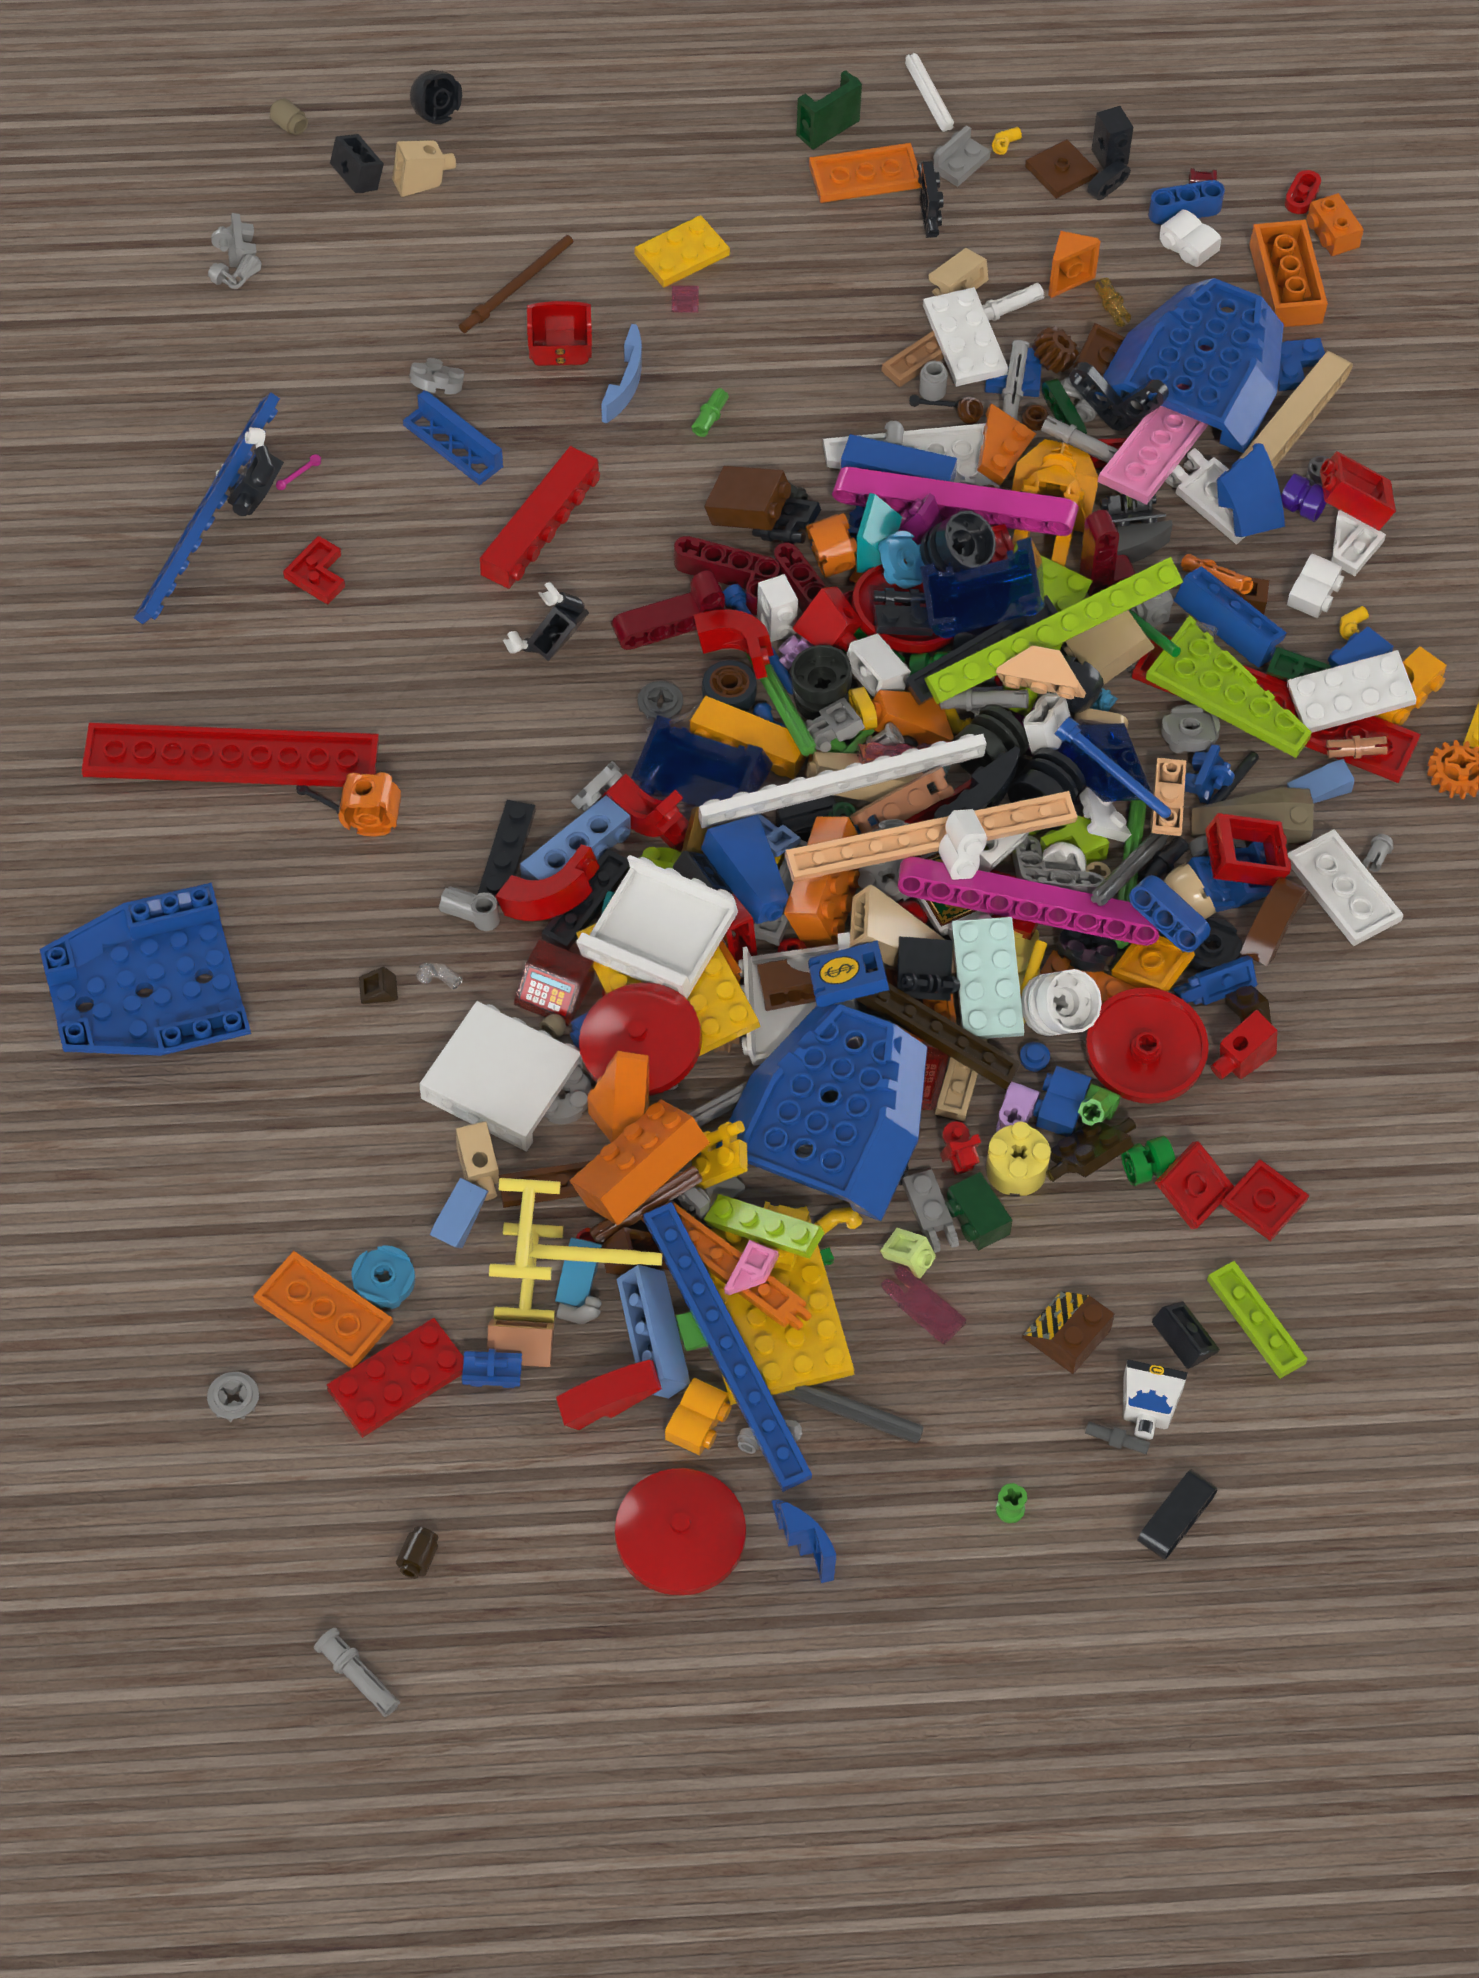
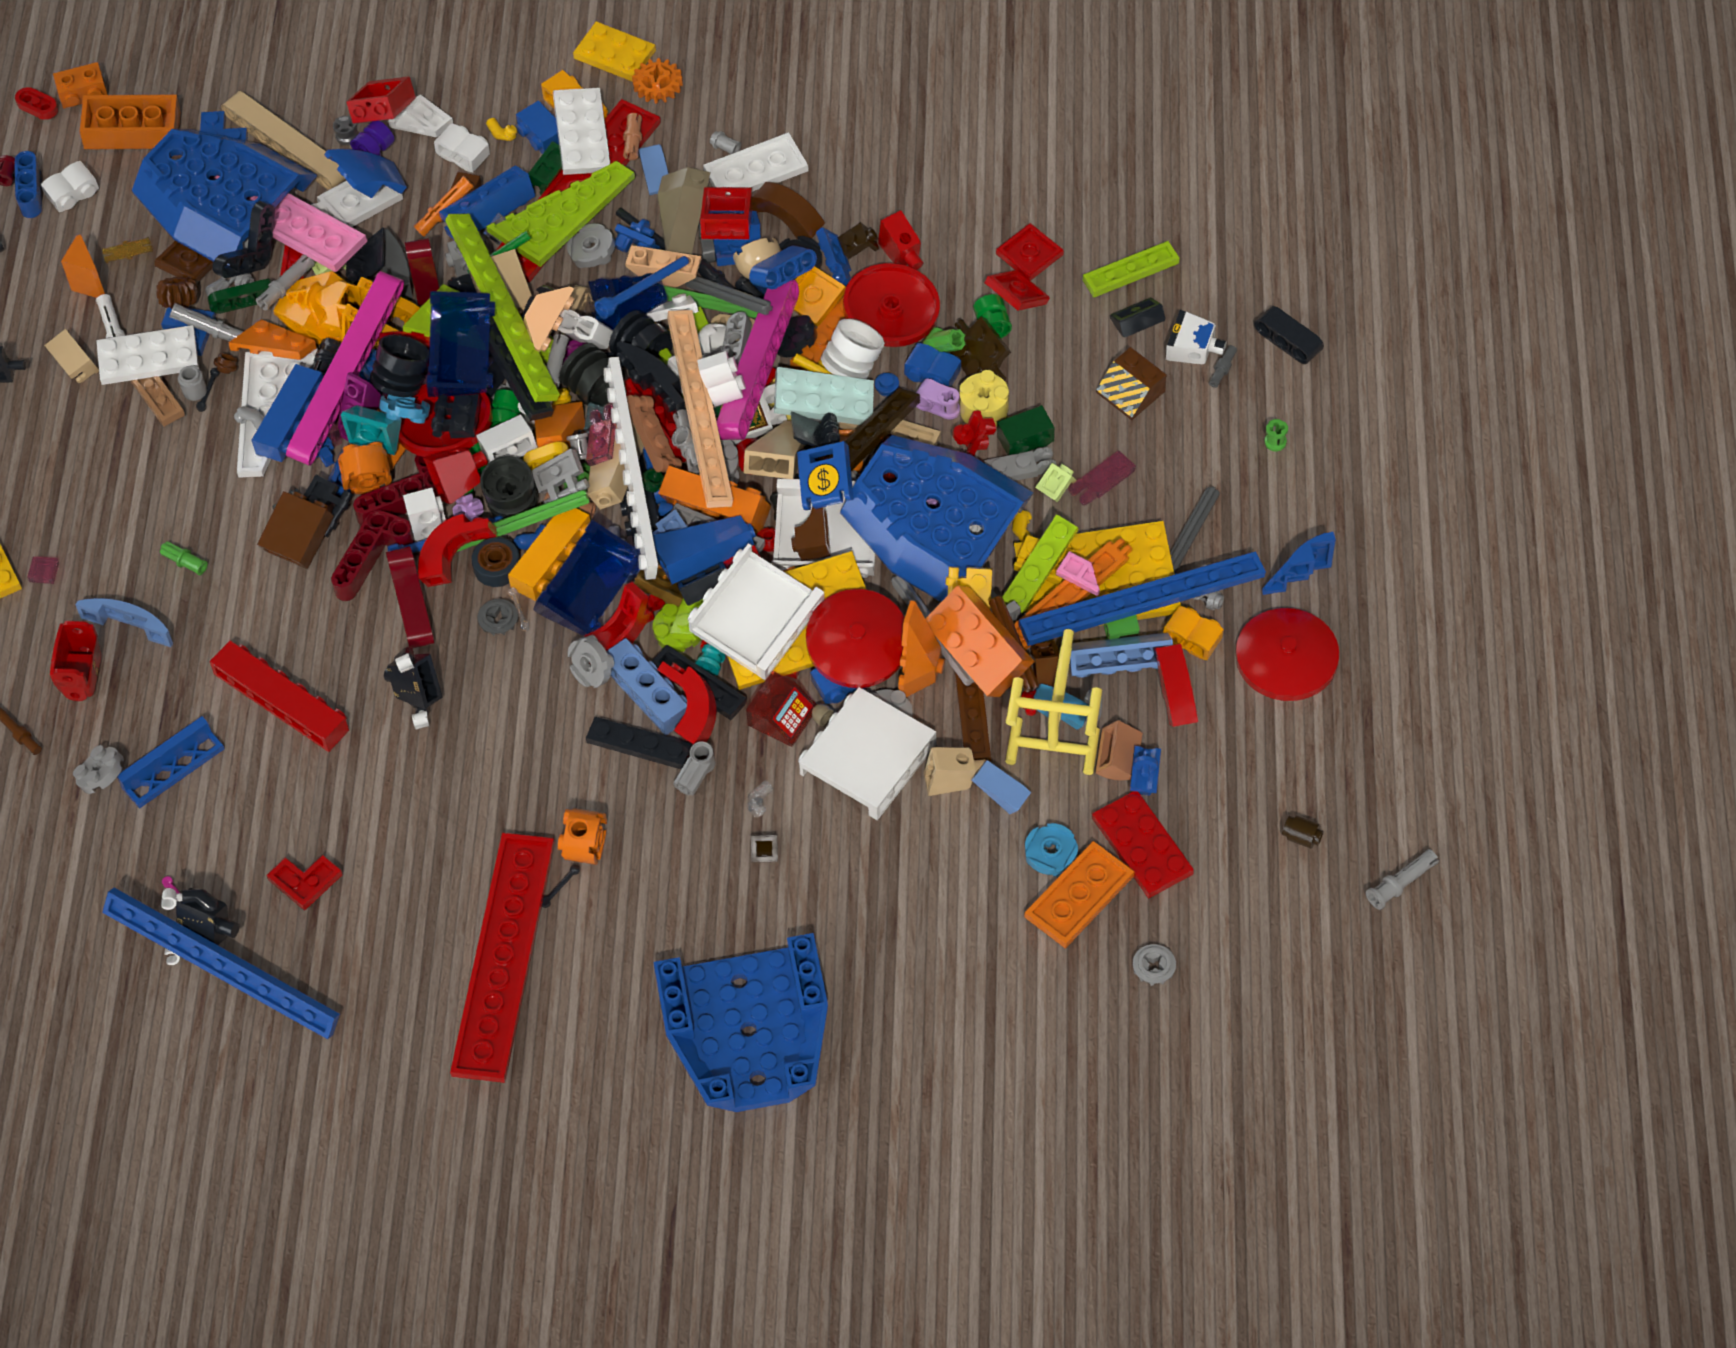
camera: 80 degrees left, 0 degrees up
reddish brown plate [1022,405,1049,431] -> none

